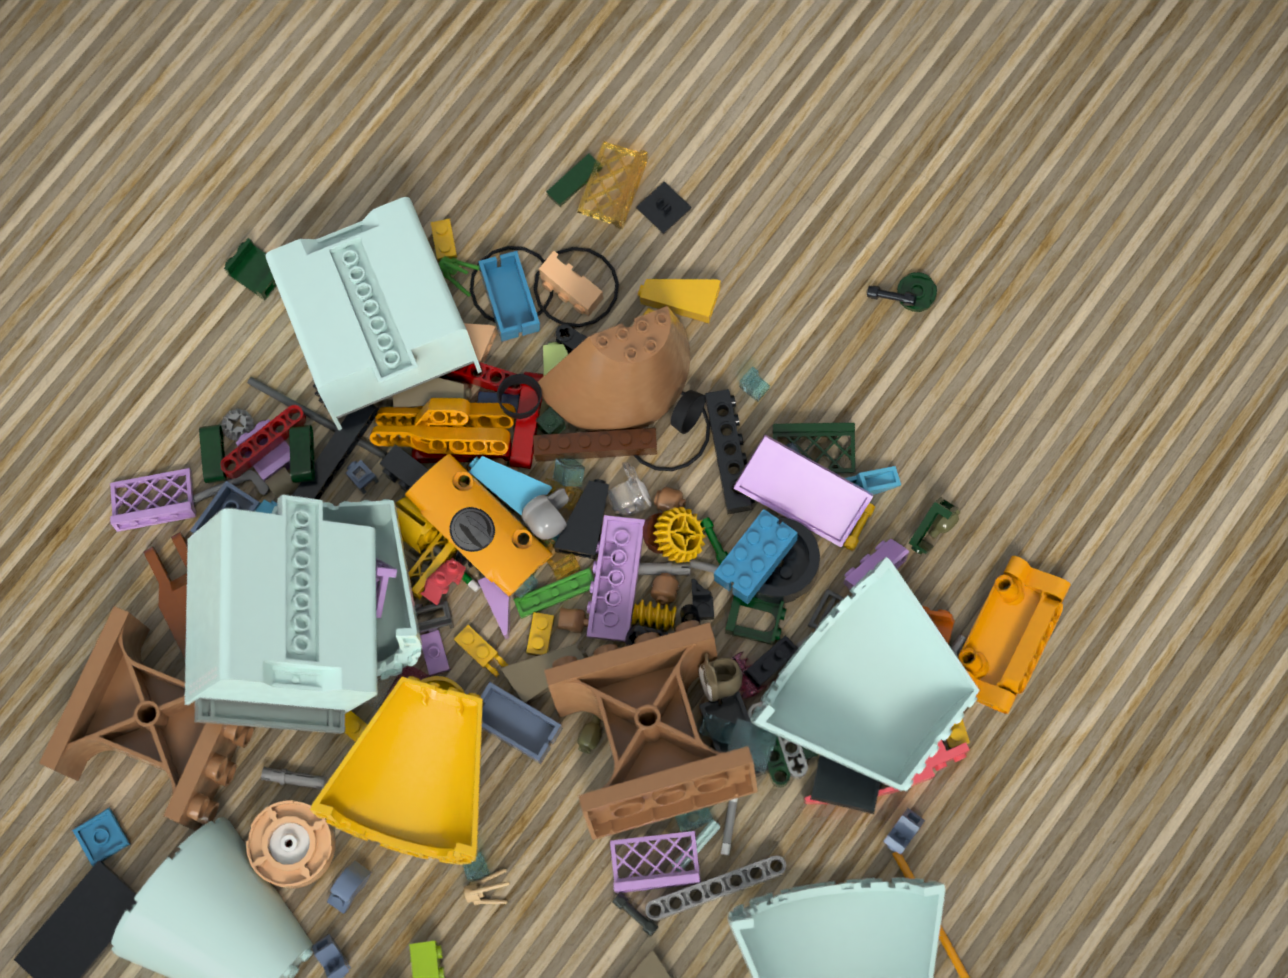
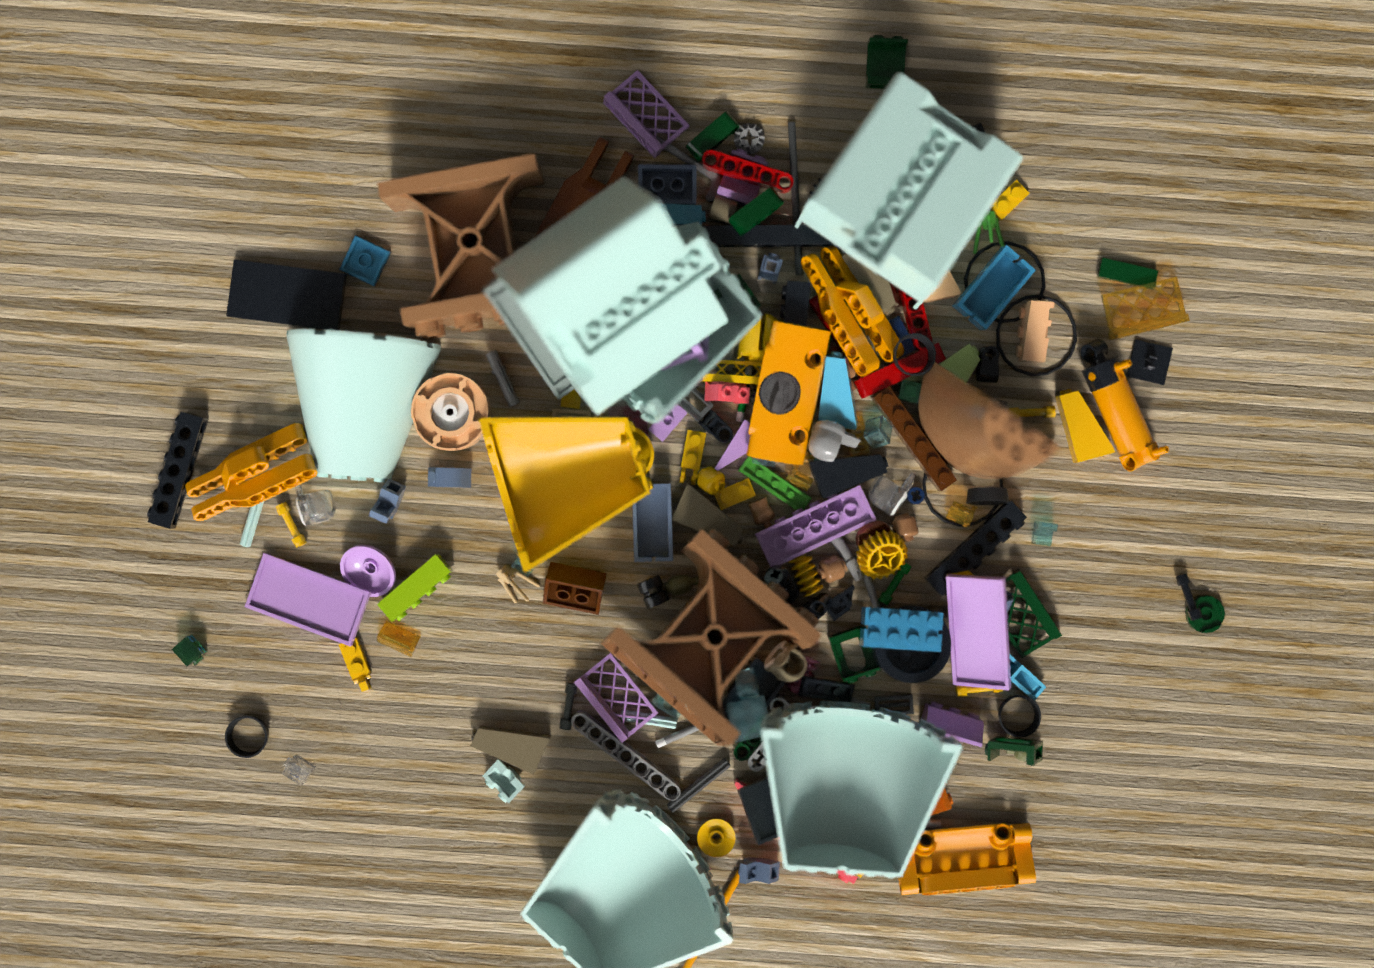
camera: 50 degrees right, 15 degrees up
none -> reddish brown slope [543,562,607,615]
none -> black wheel [636,575,670,609]
none -> dark grey axle [667,758,731,812]
none -> yellow head [697,466,725,495]
none -> yellow dish [697,819,736,857]
none -> black piece [698,409,733,444]
none -> dark blue bush [907,487,925,504]
none -> clear yellow tile [946,501,977,528]
none -> black tyre [998,695,1041,737]
none -> light orange piece [1081,339,1169,471]

